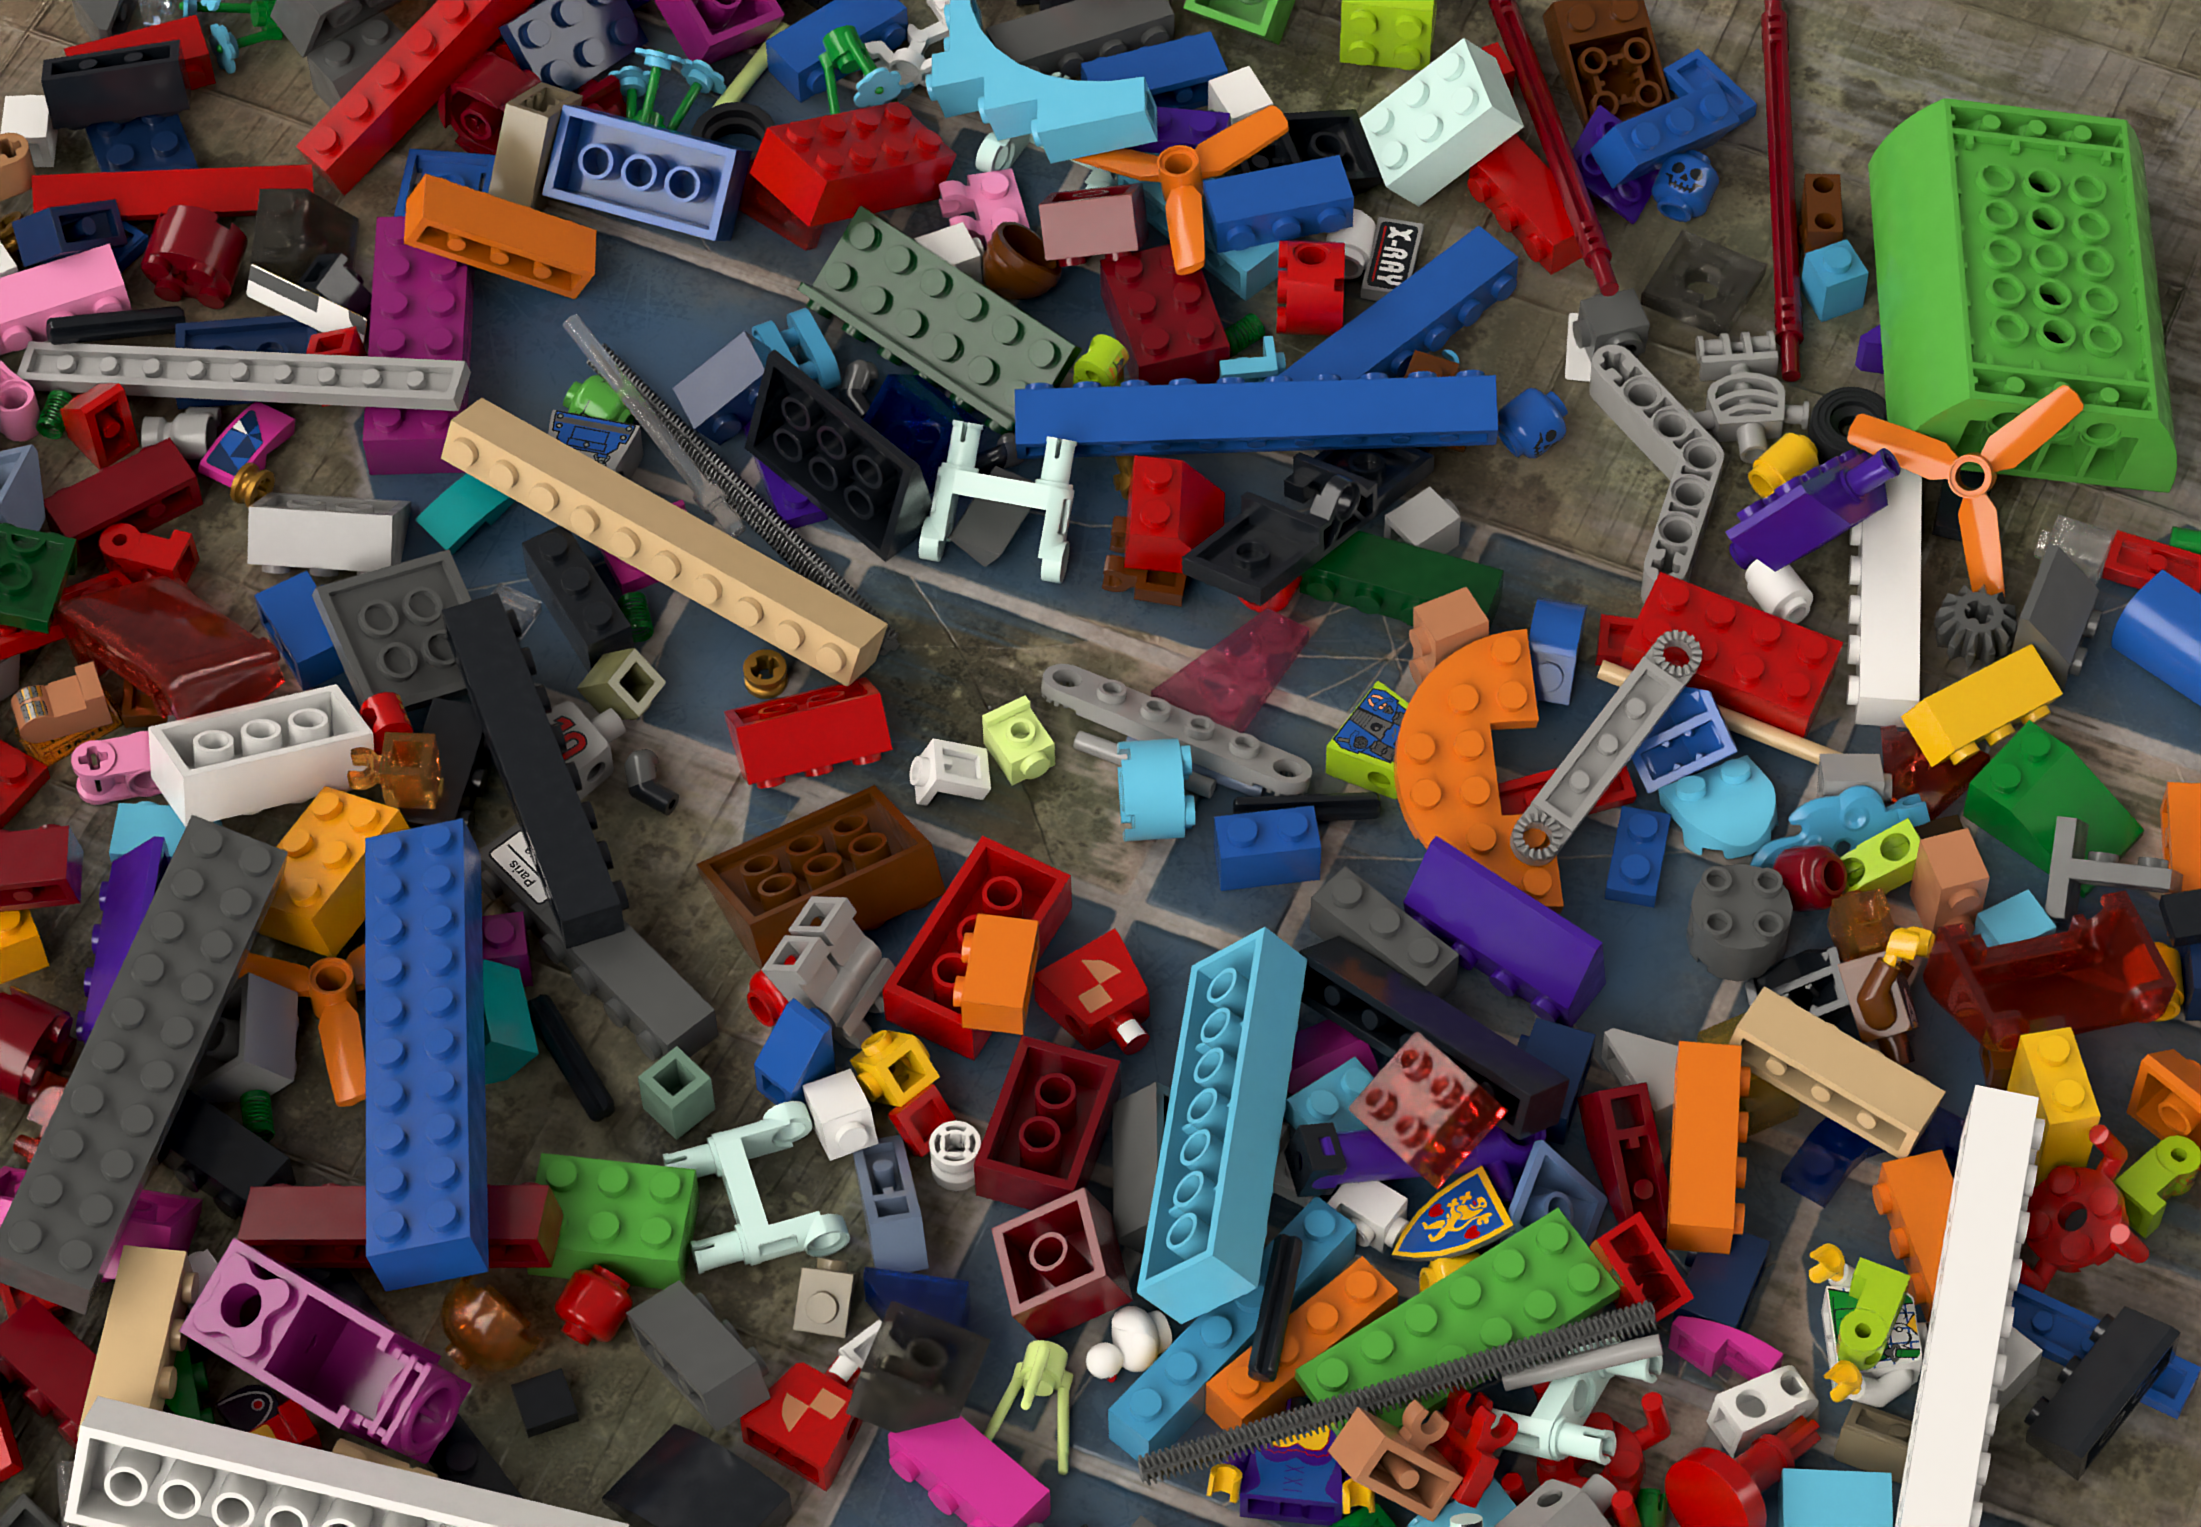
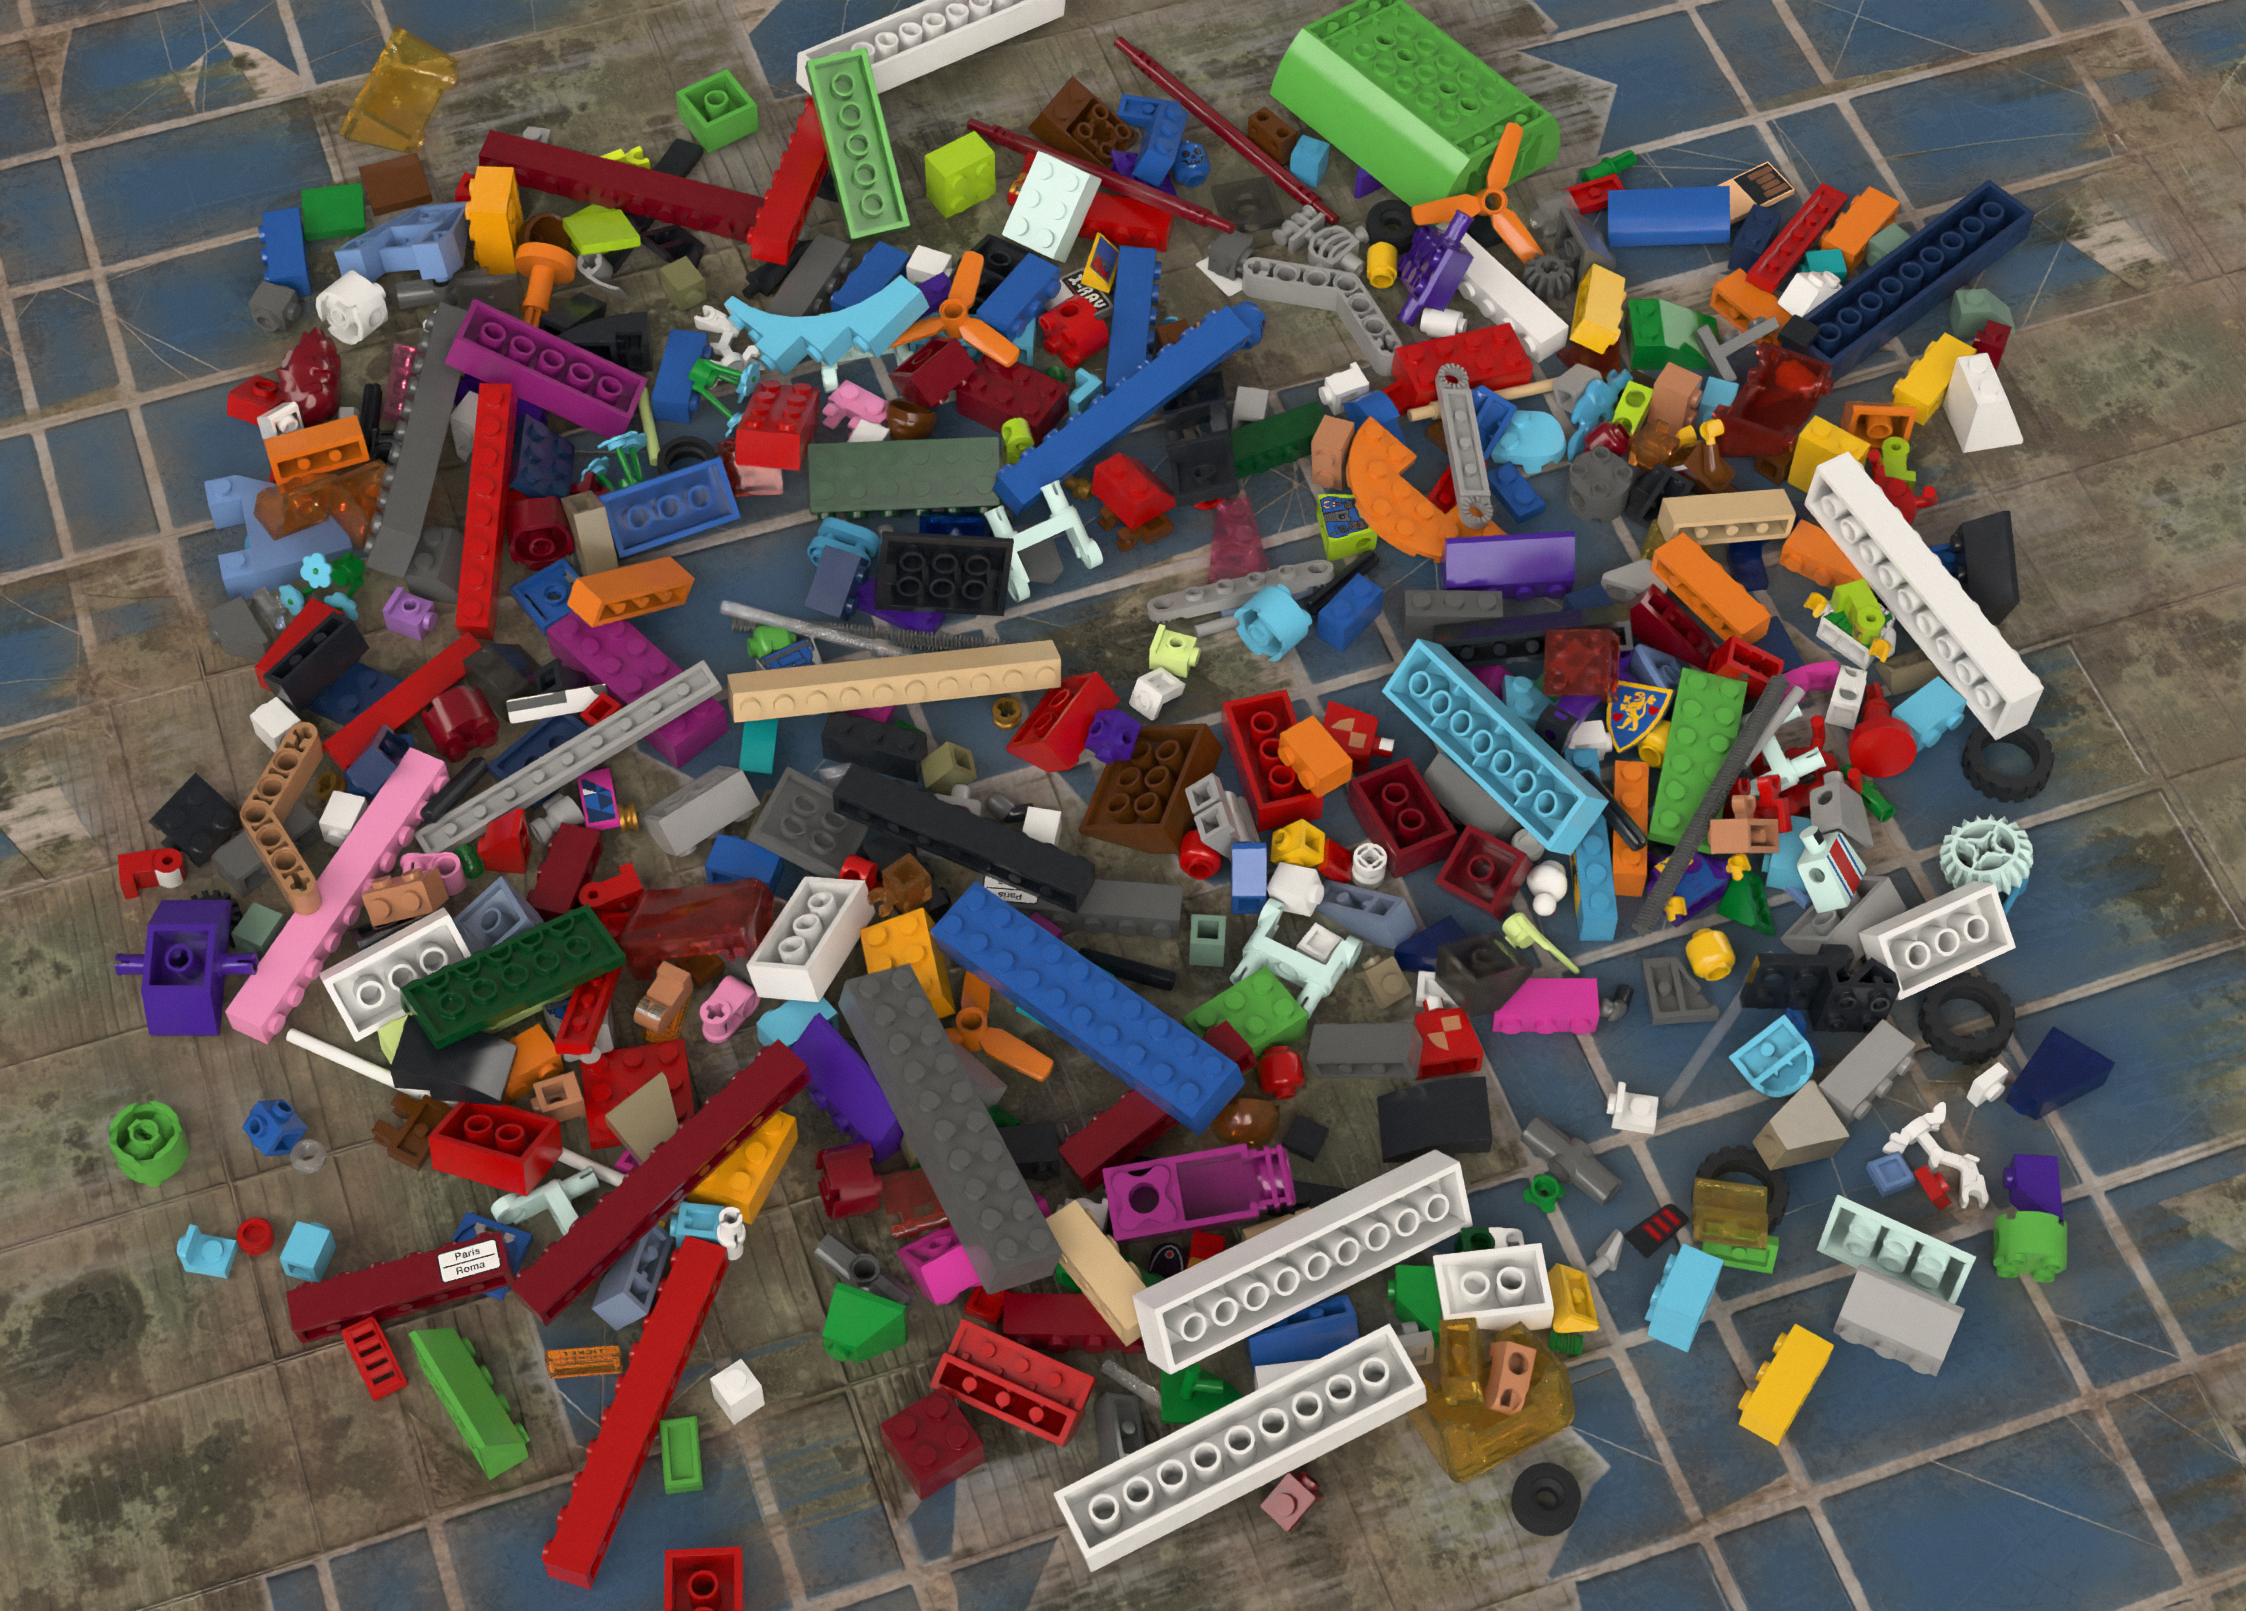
camera: 45 degrees left, 0 degrees up
none -> medium lavender brick [382,586,438,642]
none -> white brick [1022,806,1061,847]
none -> slope [1080,232,1119,293]
none -> dark purple brick [1084,710,1141,764]
none -> white tile [1296,922,1344,965]
none -> white brick [1319,362,1369,415]

